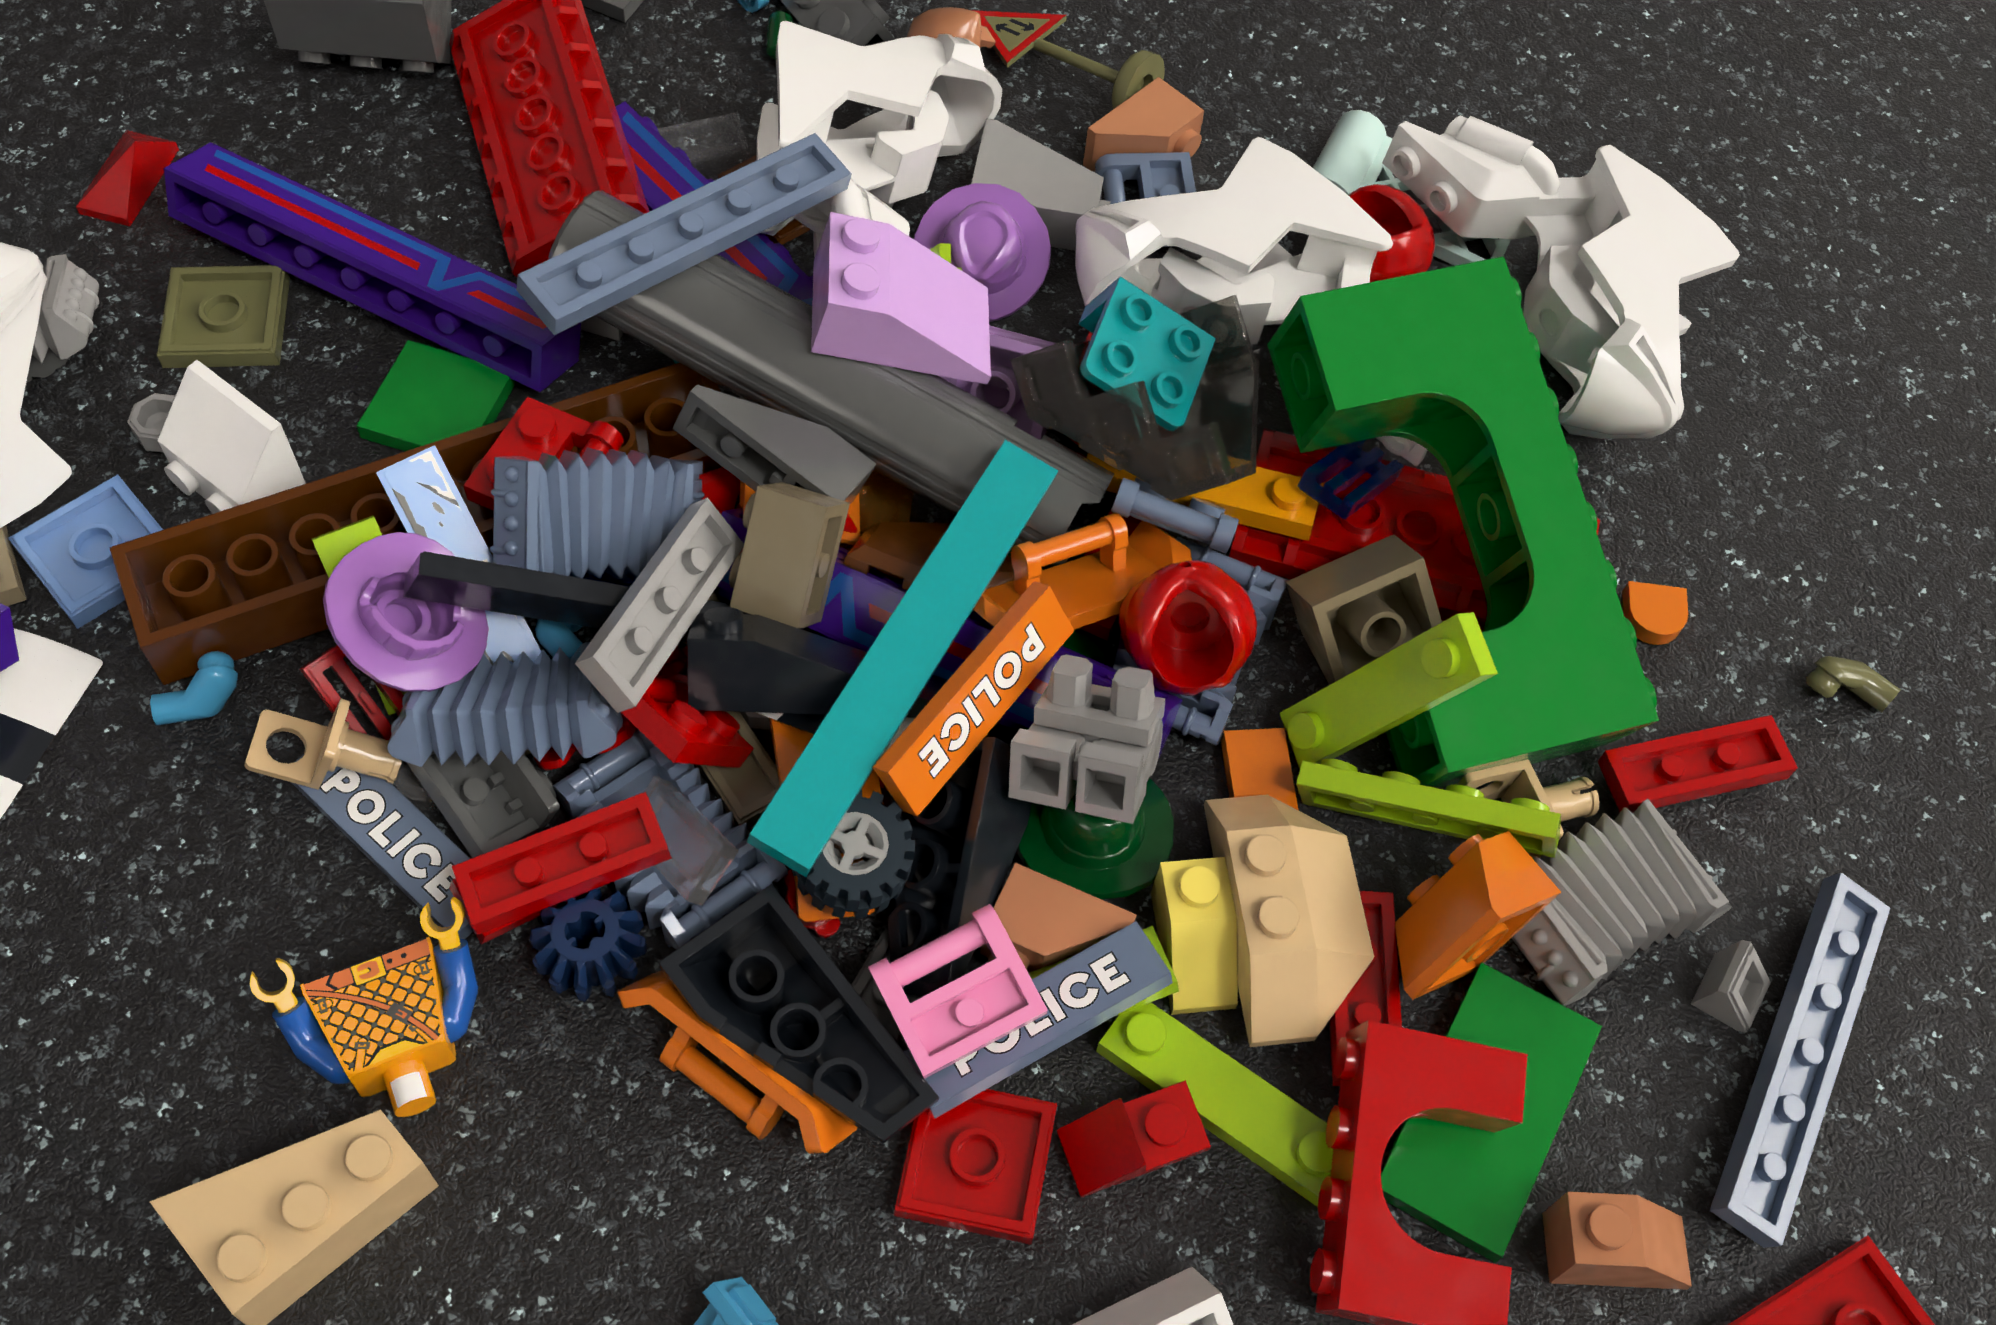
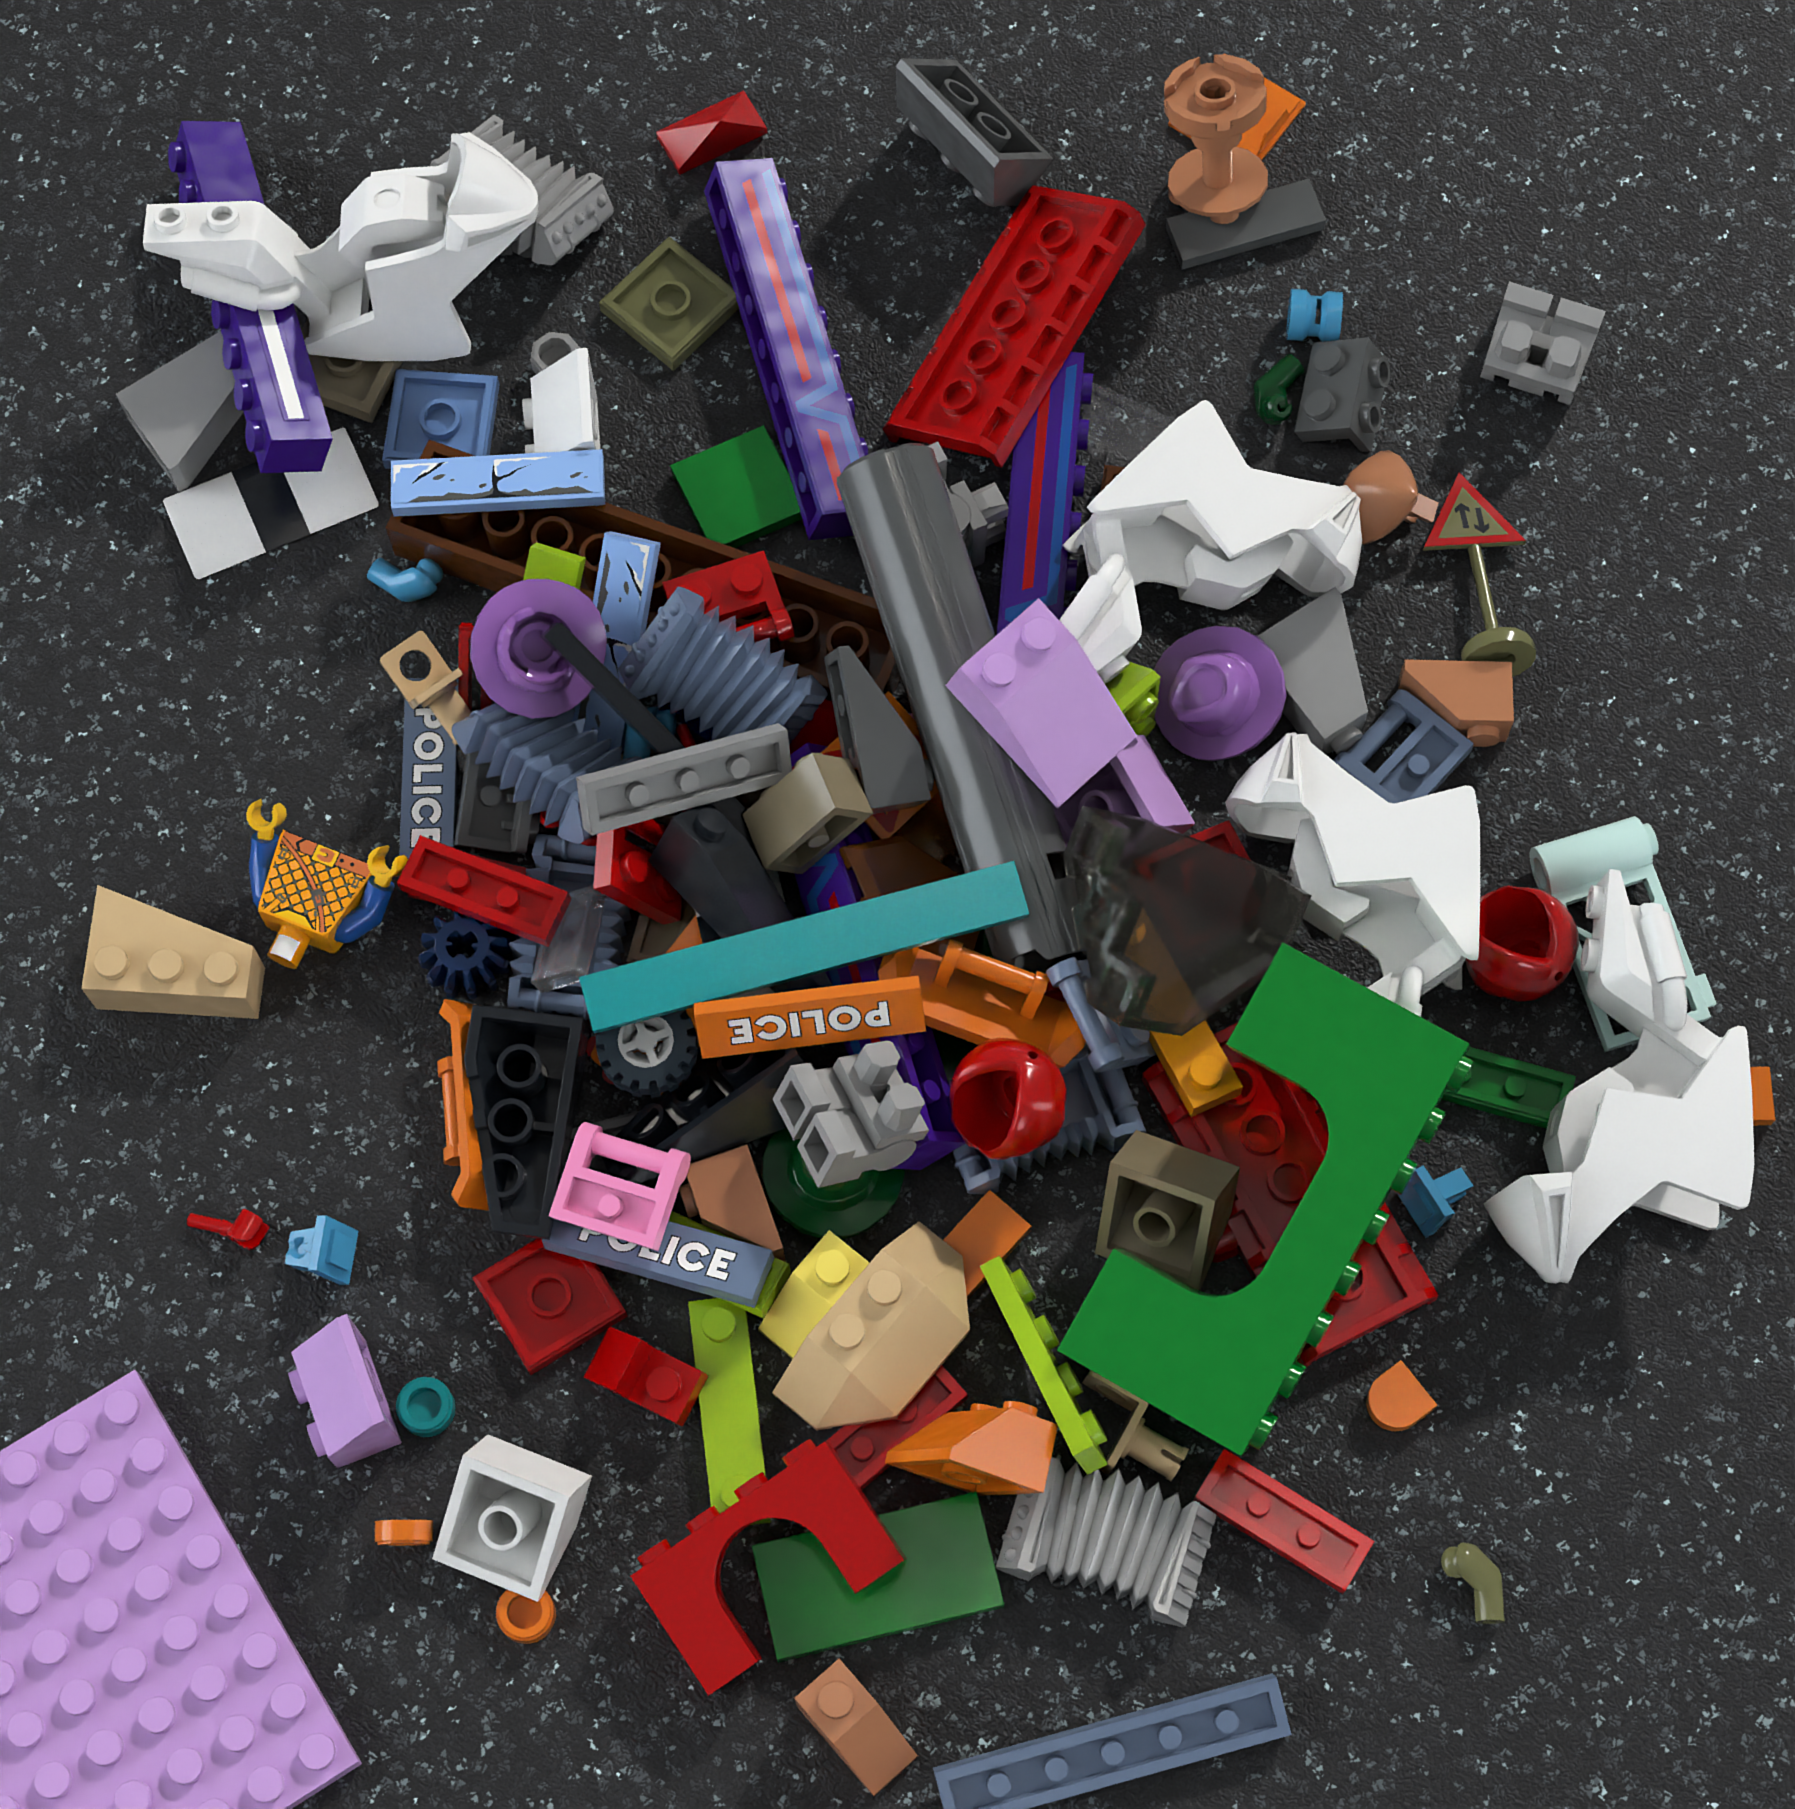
camera: 55 degrees right, 10 degrees up
sand blue plate [516,133,852,335] -> none
teal bracket [1078,276,1216,431] -> none
lime plate [1280,612,1498,768] -> none
clear blue tile [1297,440,1404,519] -> none
light grey slope [1691,940,1771,1033] -> none
none -> light blue tile [391,449,605,517]

